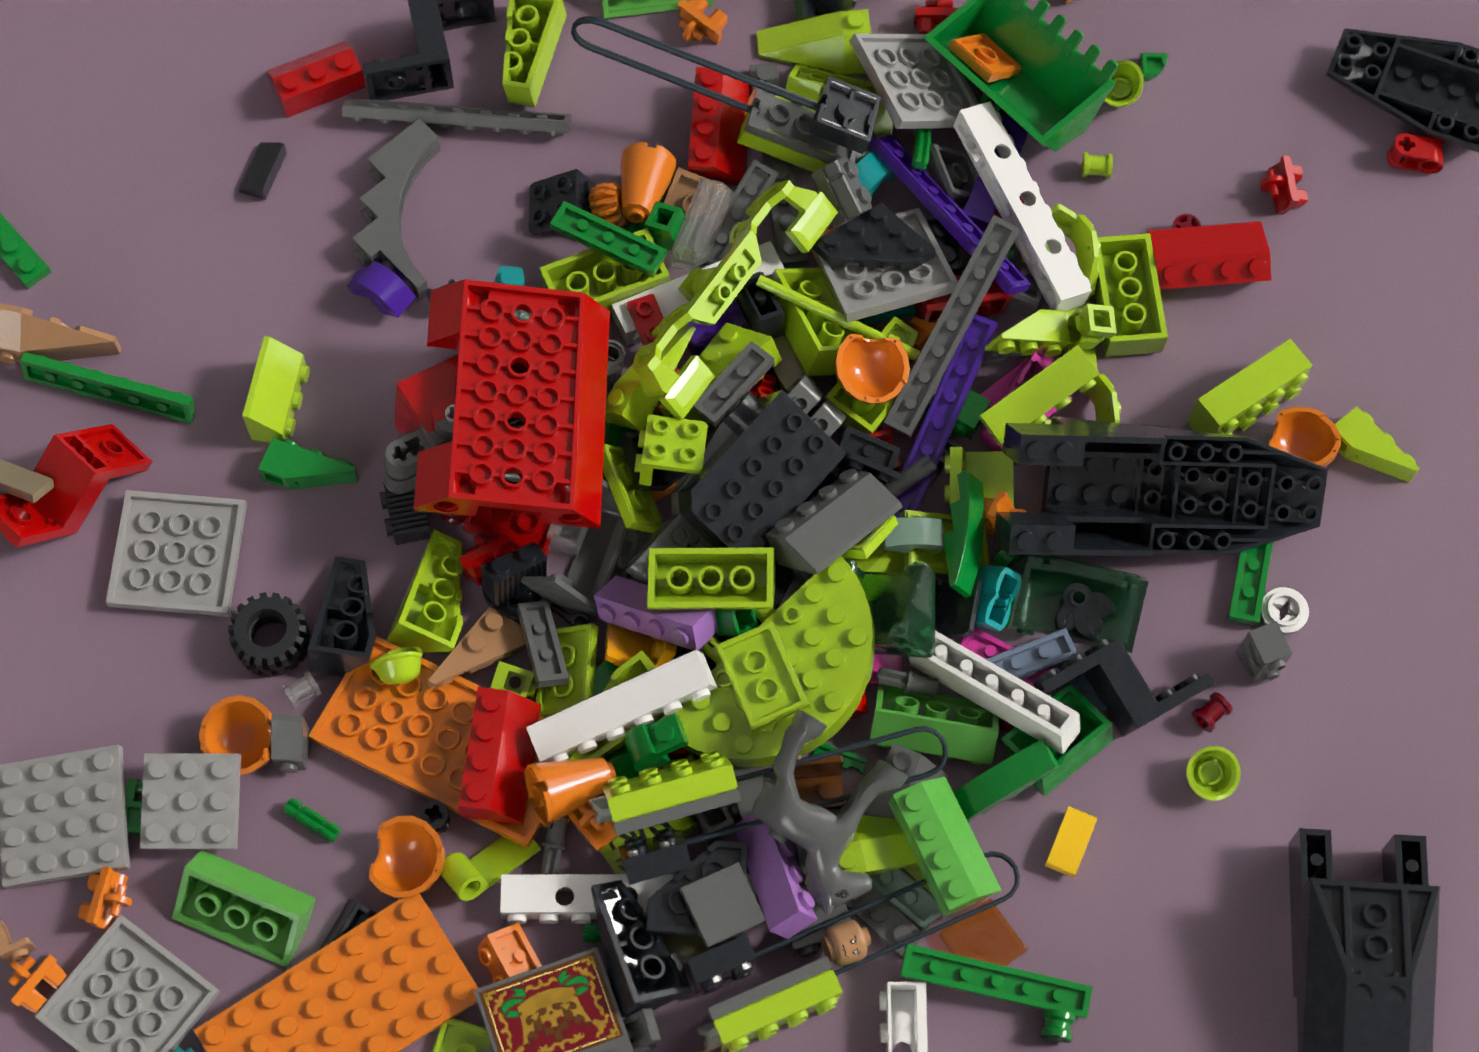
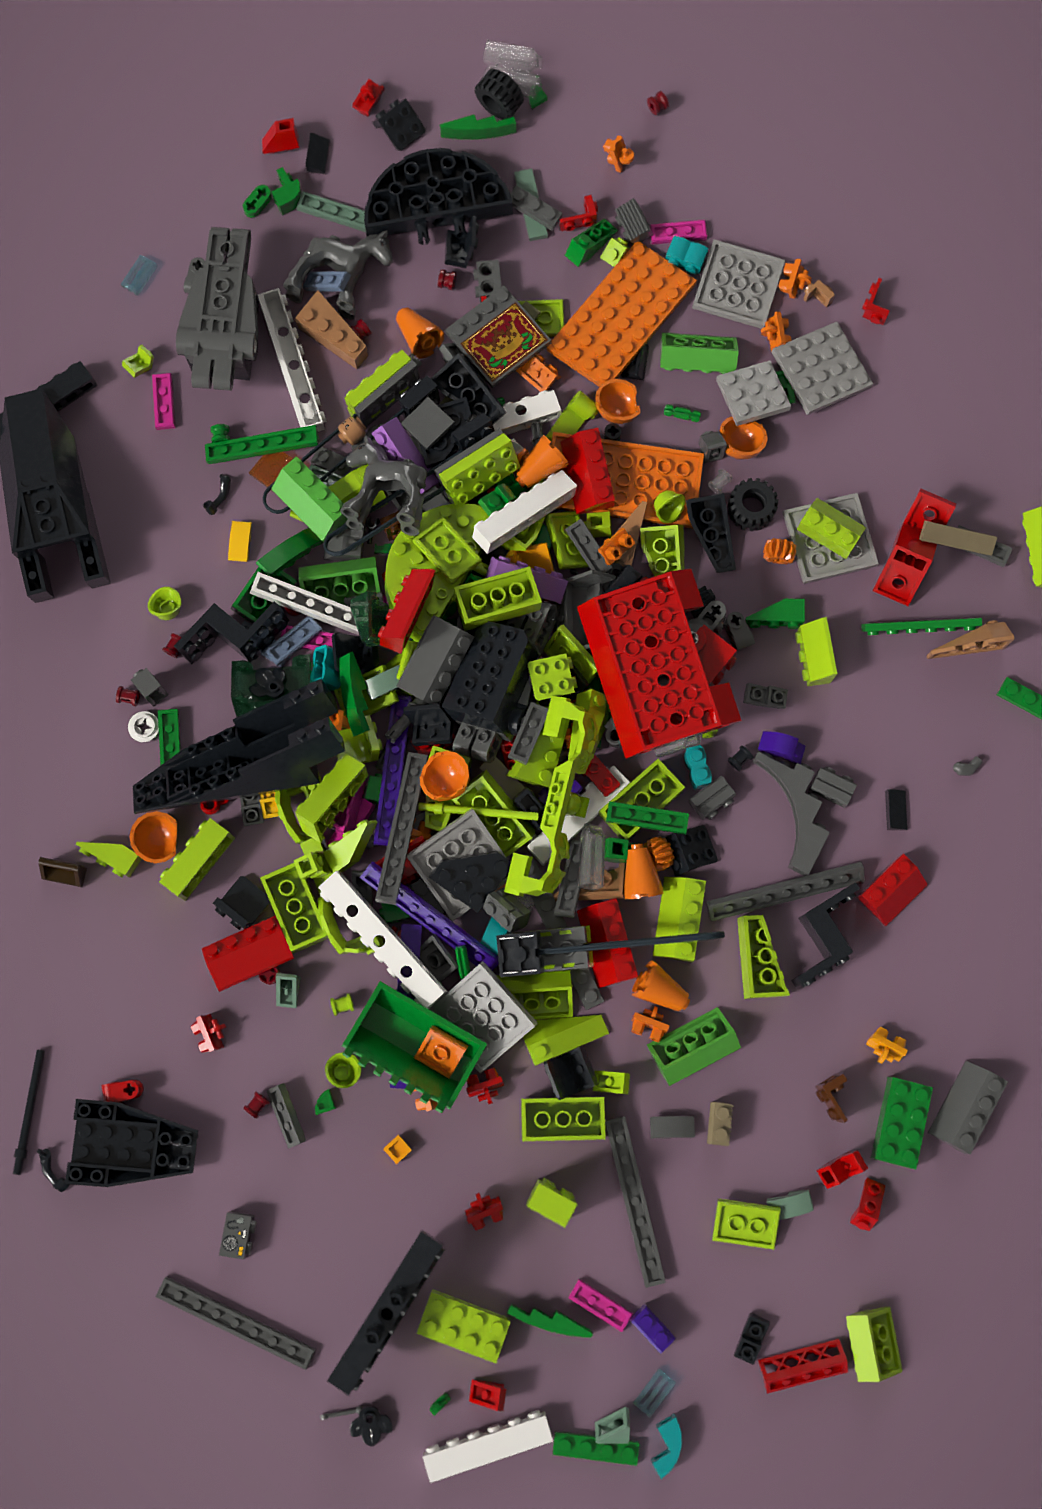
camera: 165 degrees right, 10 degrees up
none -> dark brown tile [38,857,87,888]
none -> dark red bush [116,686,140,707]
none -> black piece [203,474,231,515]
none -> black bracket [213,876,270,930]
none -> dark red bush [243,1091,270,1119]
none -> dark grey plate [267,1083,306,1149]
none -> sand green slope [276,973,301,1008]
none -> red slope [378,569,436,654]
none -> orange hips [598,528,635,565]
none -> orange cone [632,960,690,1011]
none -> lime slope [652,877,706,963]
none -> dark grey brick [689,776,736,820]
none -> dark grey piece [724,612,755,651]
none -> dark grey slope [743,683,788,709]
none -> orange gear [763,538,797,565]
none -> lime slope [797,498,866,559]
none -> dark grey brick [809,767,857,808]
none -> dark grey arm [953,756,983,776]

